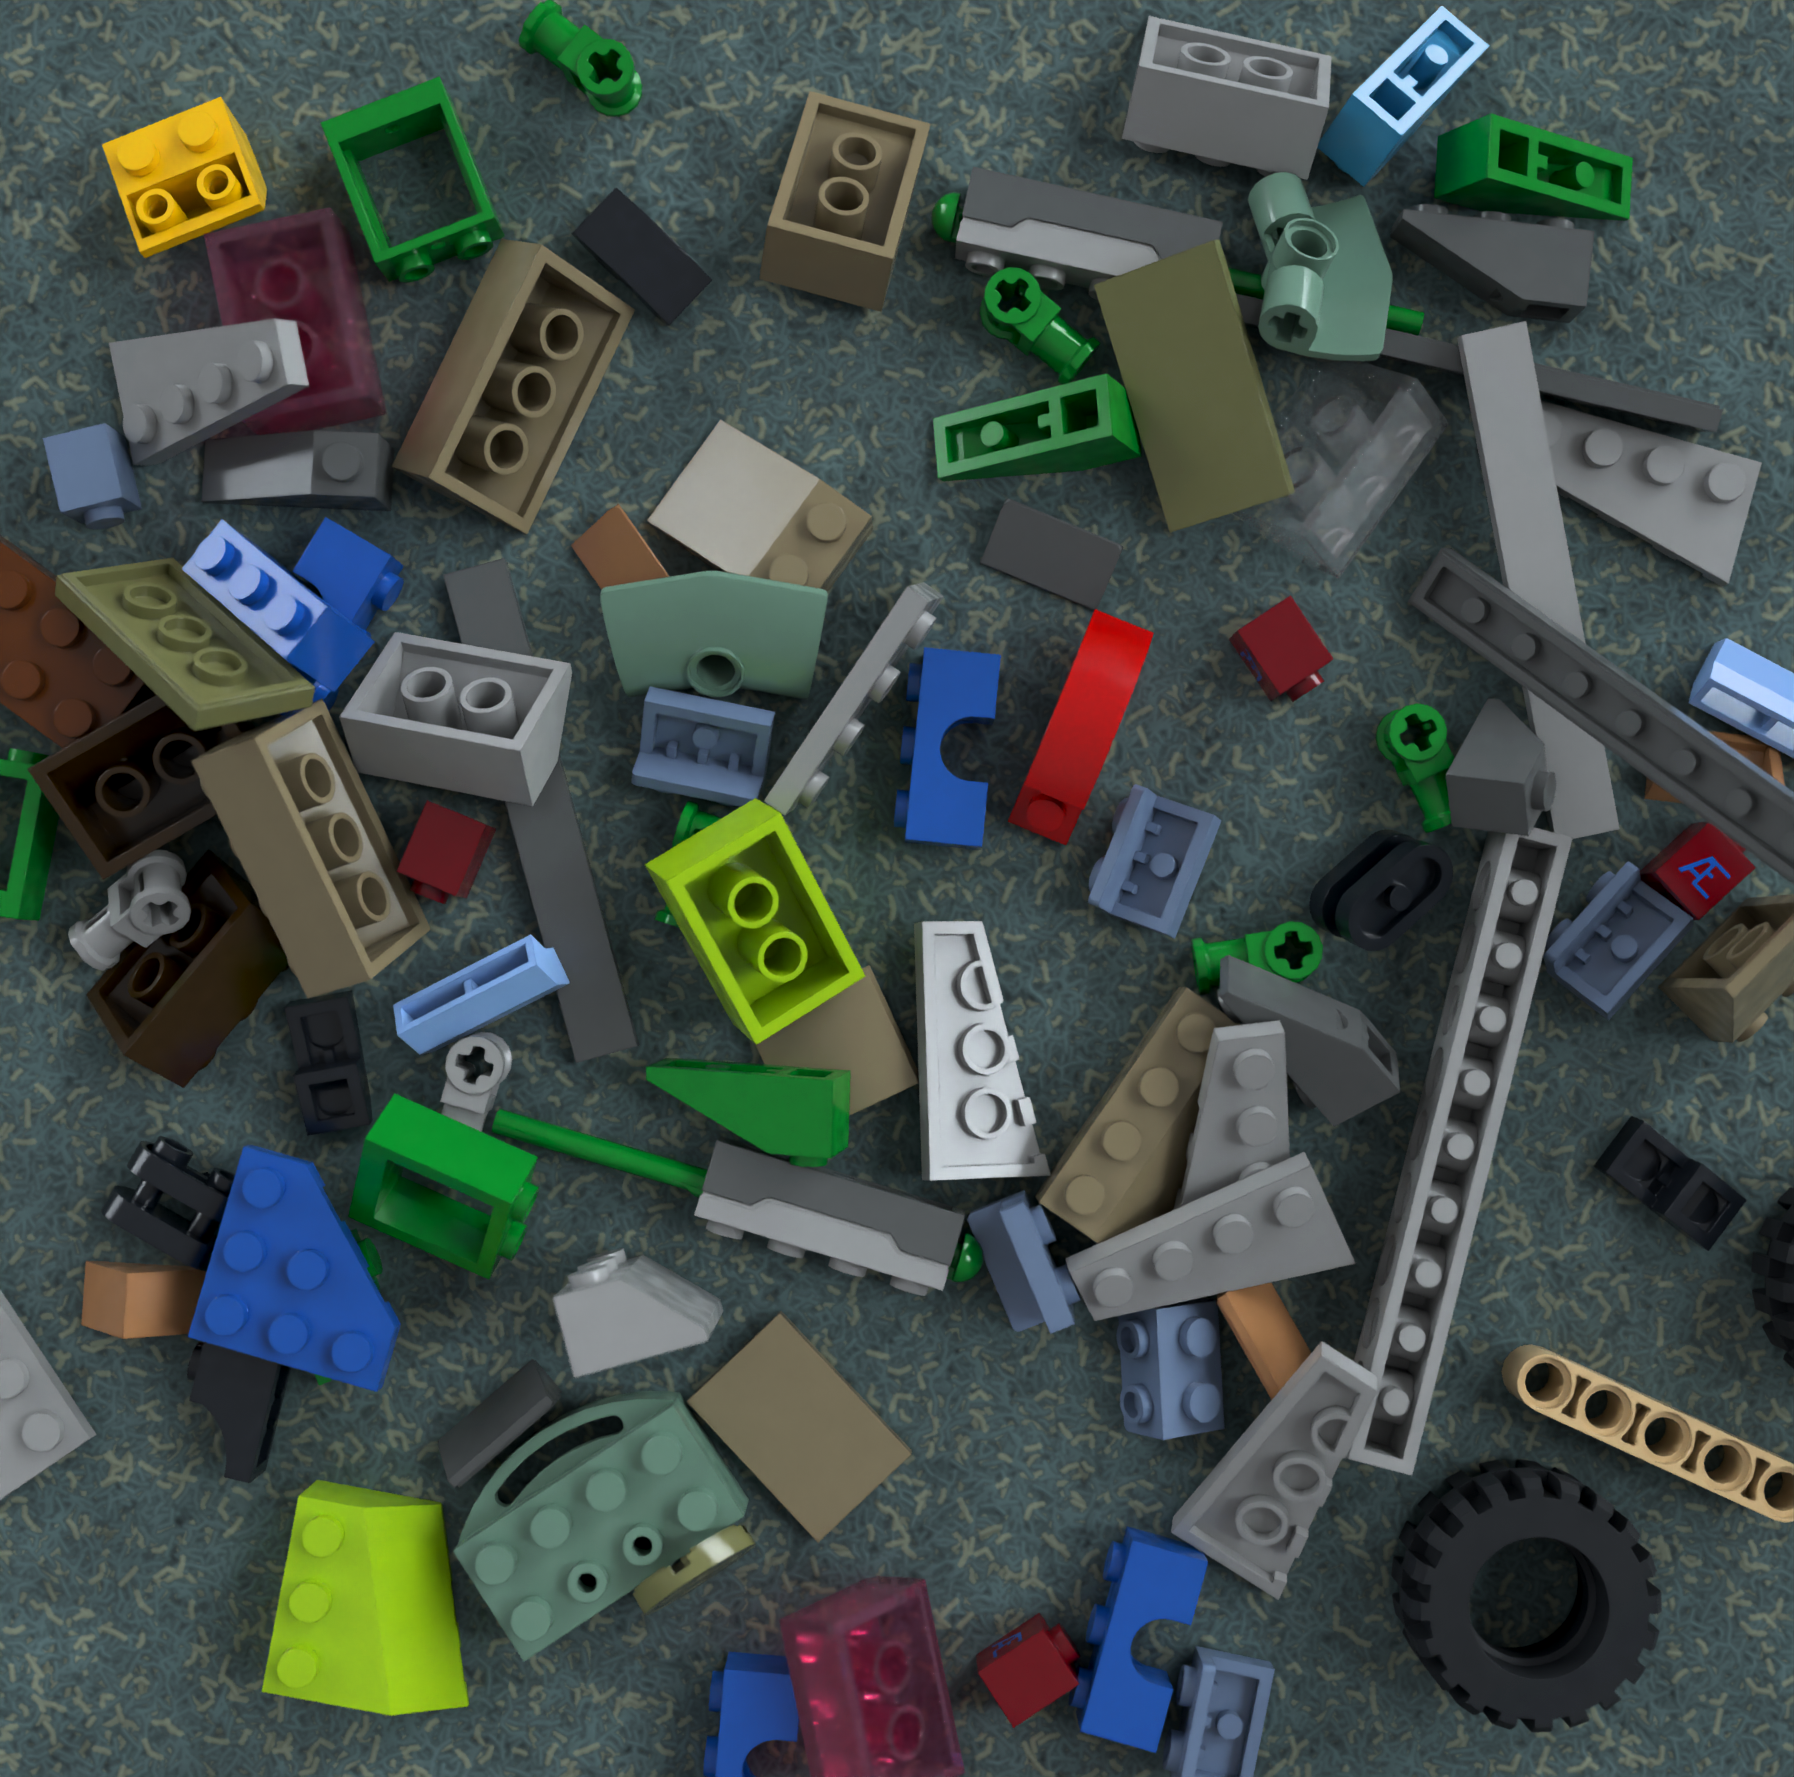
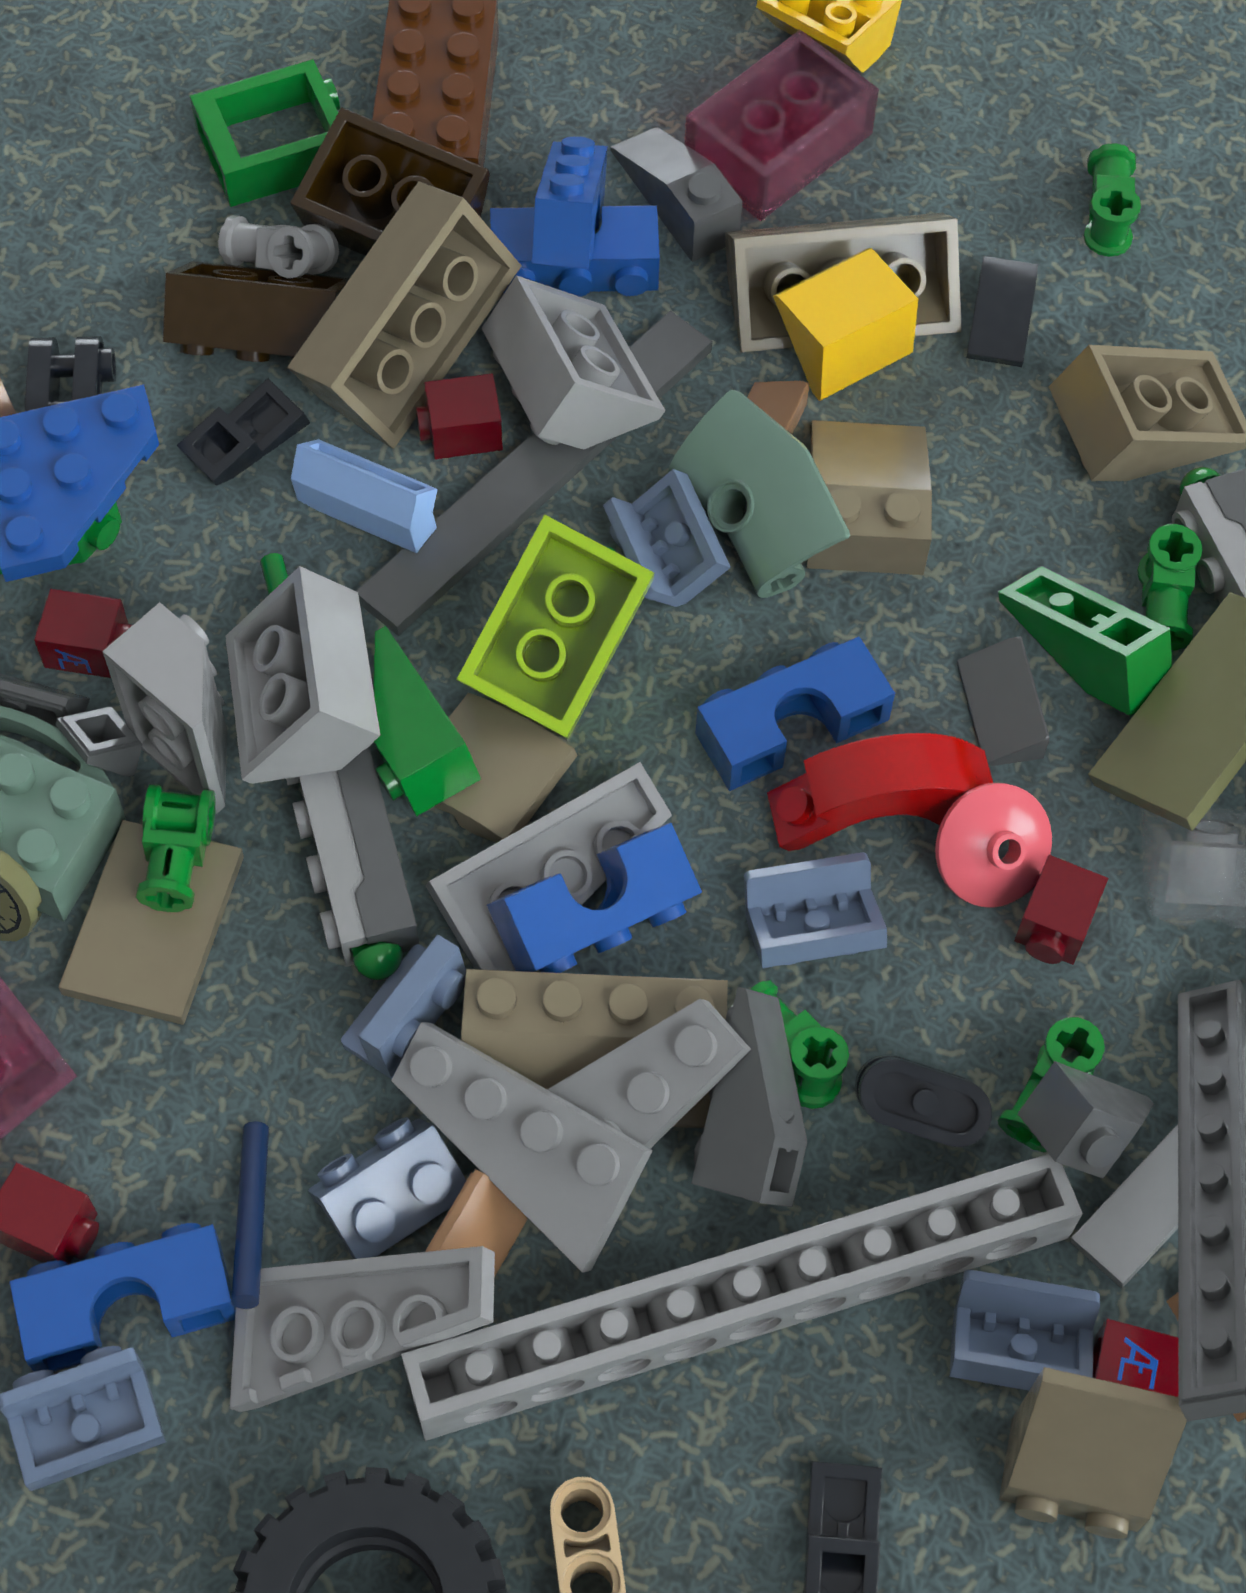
camera: 50 degrees right, 25 degrees down
sand blue brick [43,423,142,529] -> none
olive tile [55,558,315,731] -> none
light grey wing [109,319,309,466] -> none
green window [321,76,505,283] -> none
green window [348,1094,540,1280] -> none
light grey connector [440,1032,512,1132] -> none
light grey wing [764,582,944,815] -> none
none -> dark red brick [34,589,132,678]
none -> dark grey slope [56,706,142,777]
none -> green connector [136,784,216,912]
none -> light grey slope [225,566,380,784]
none -> dark blue bar [231,1121,269,1309]
none -> blue arch [487,823,702,973]
none -> yellow slope [773,248,919,401]
none -> coral dish [935,783,1052,907]

